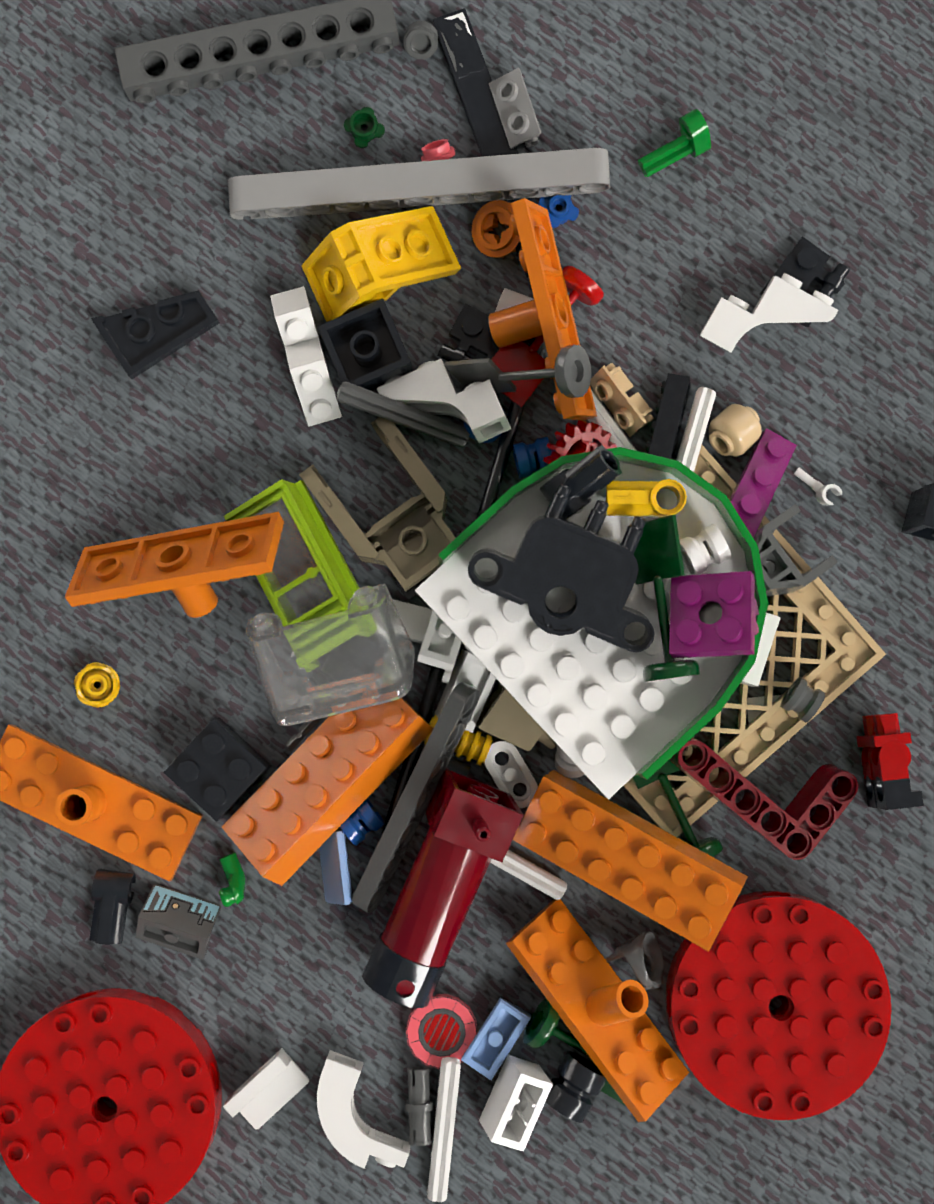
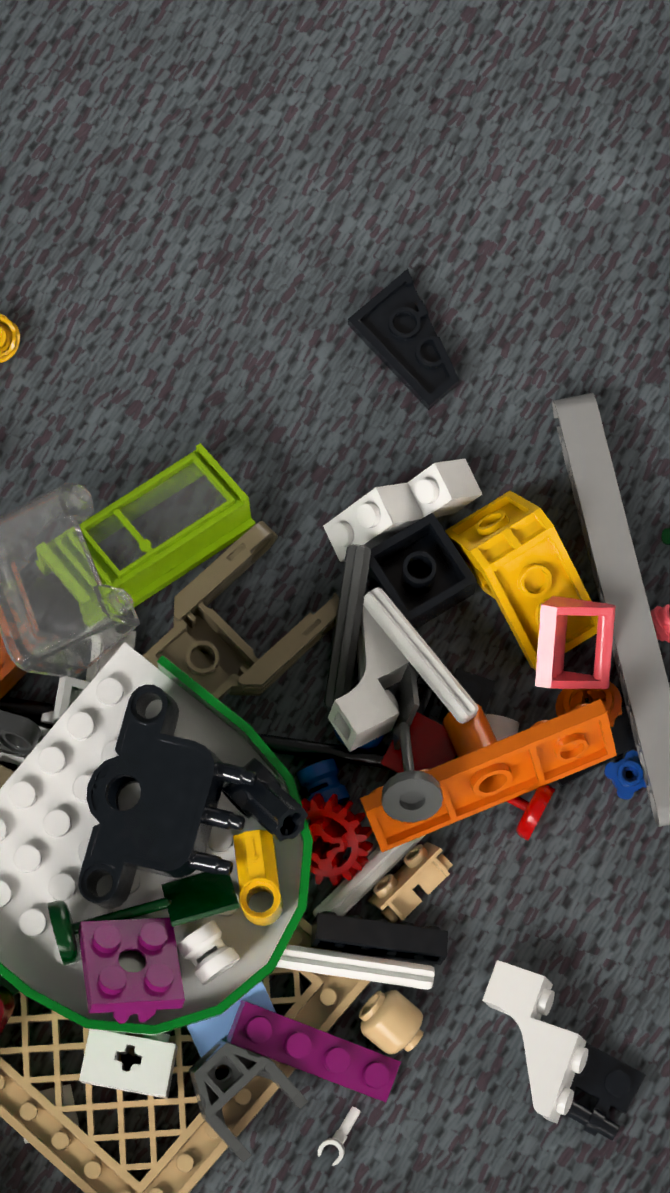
camera: 85 degrees right, 10 degrees down
orange plate [65,511,284,618] -> none
dark grey wheel [780,677,826,723] -> none
none -> white axle [363,587,479,724]
none -> coral tile [535,596,616,689]

